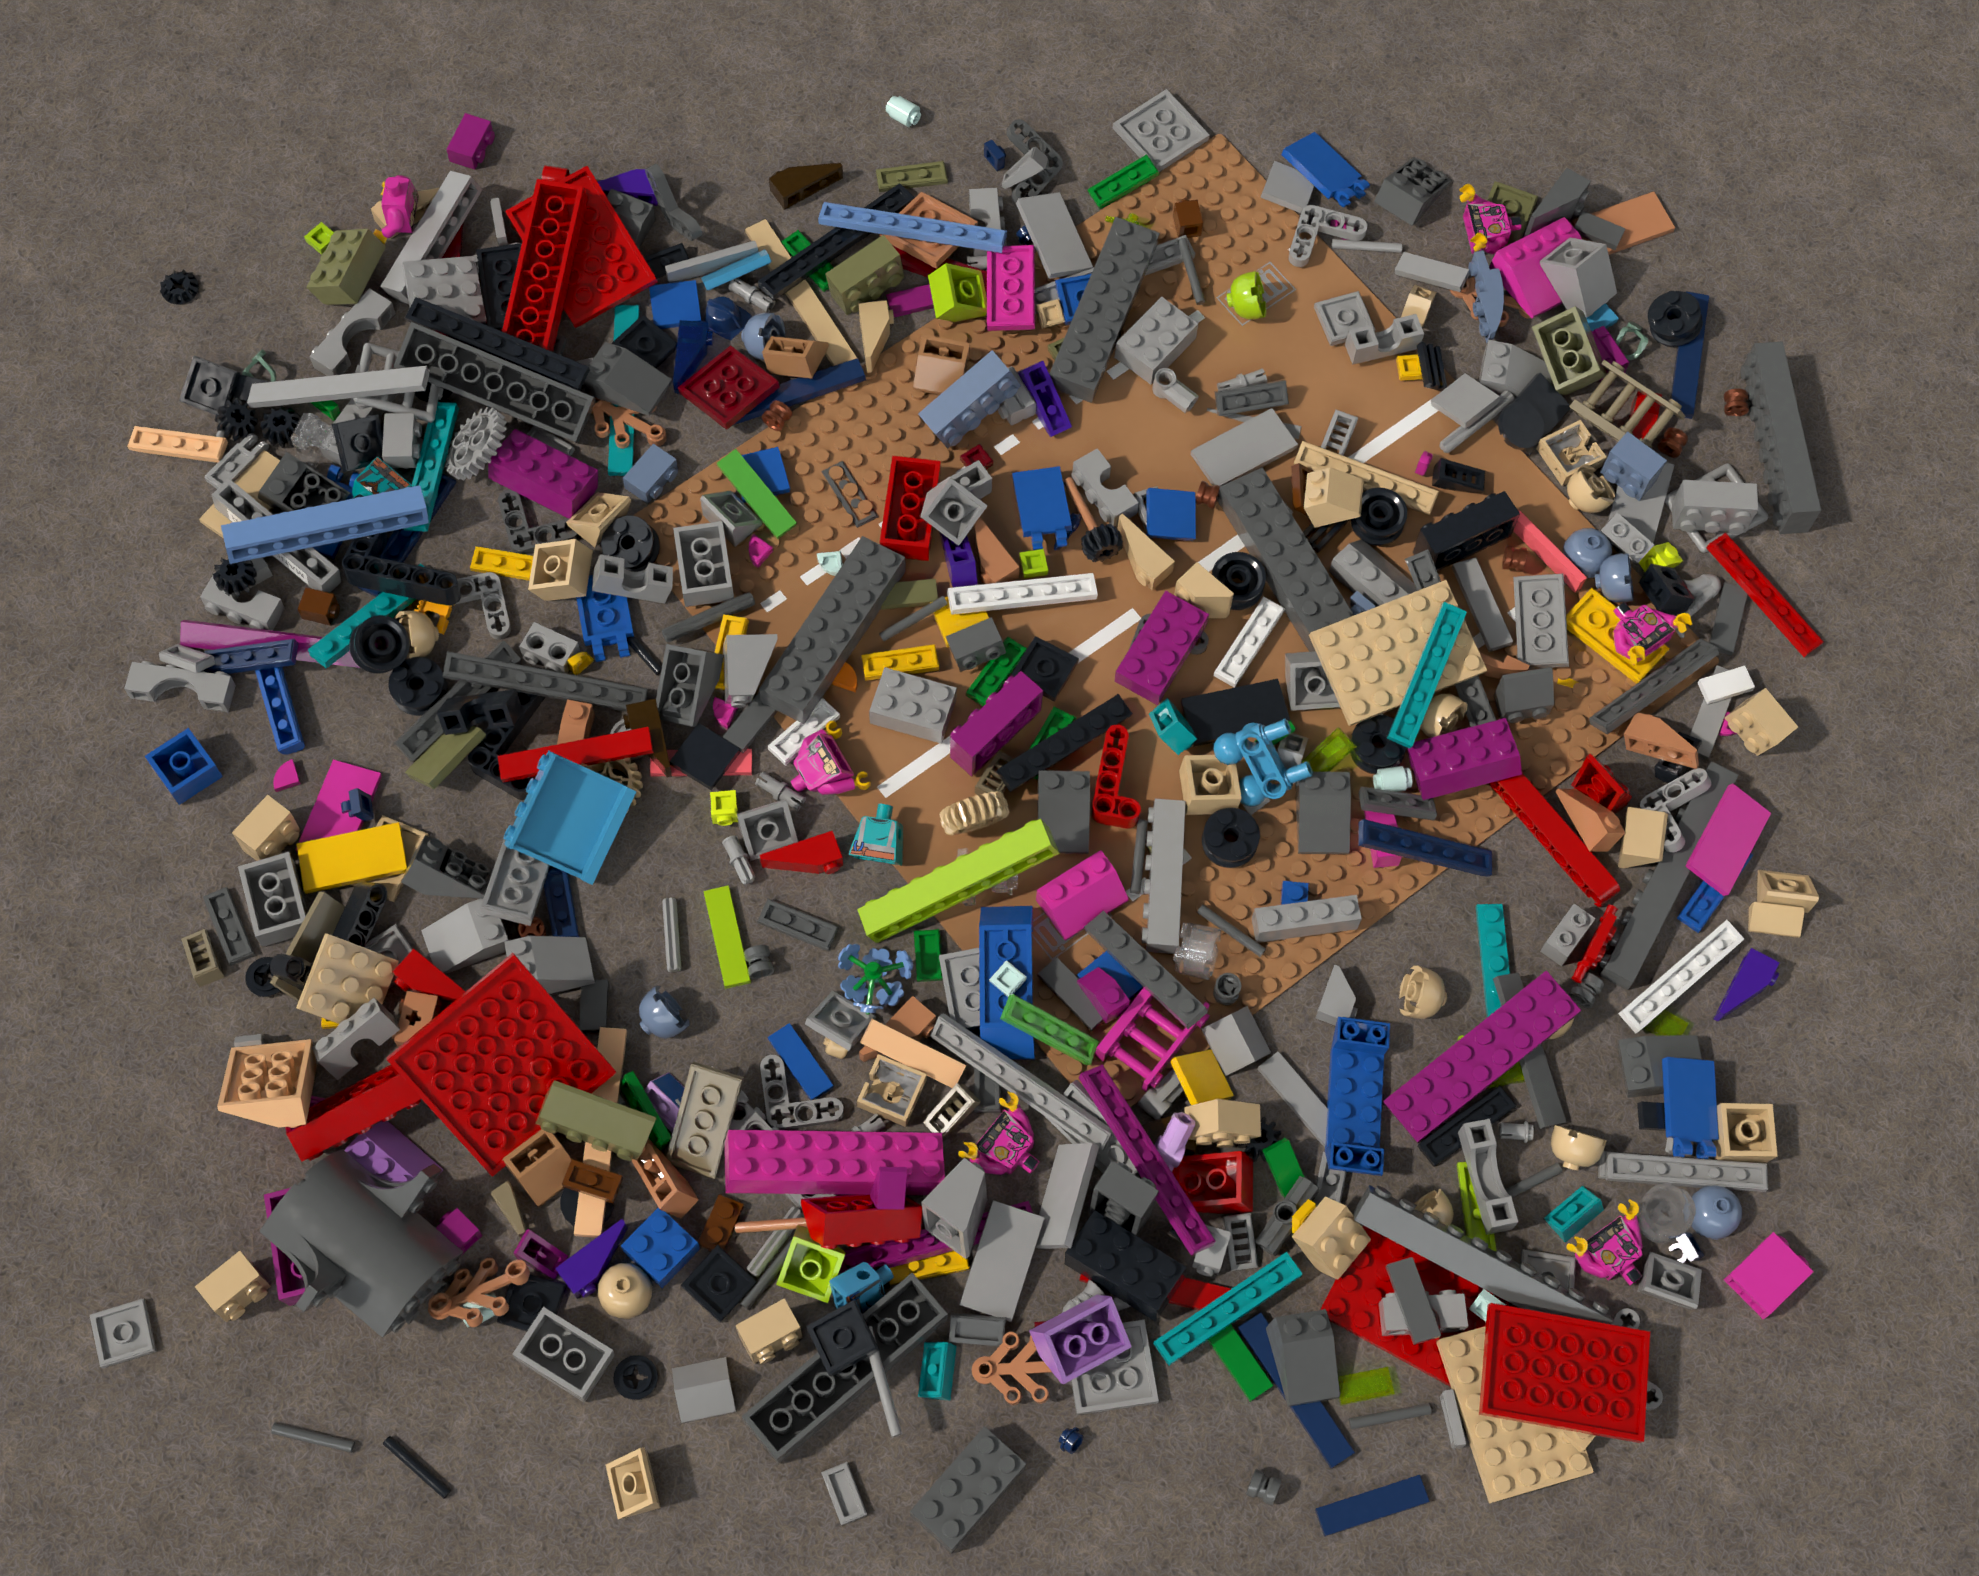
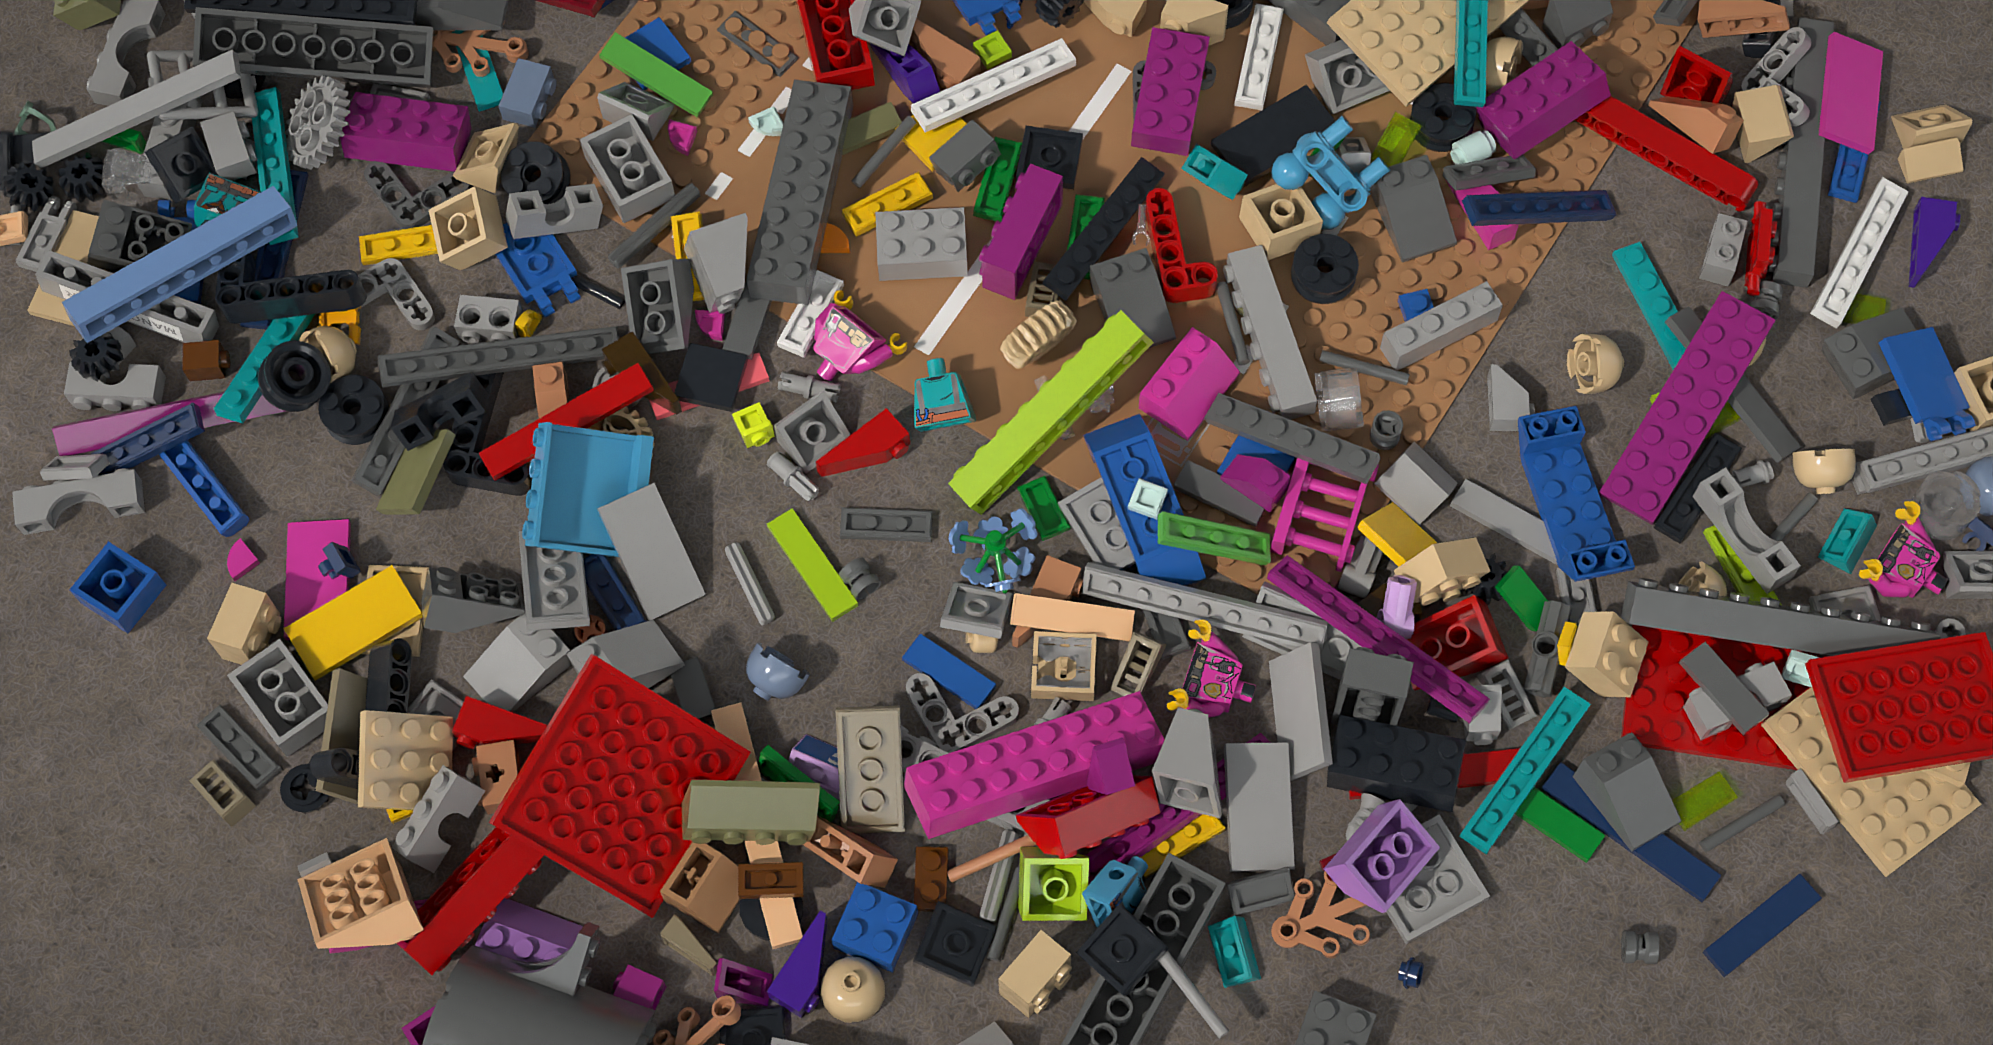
camera: 15 degrees left, 0 degrees up
none -> light grey tile [597,483,706,621]
none -> clear hand [1132,204,1150,246]

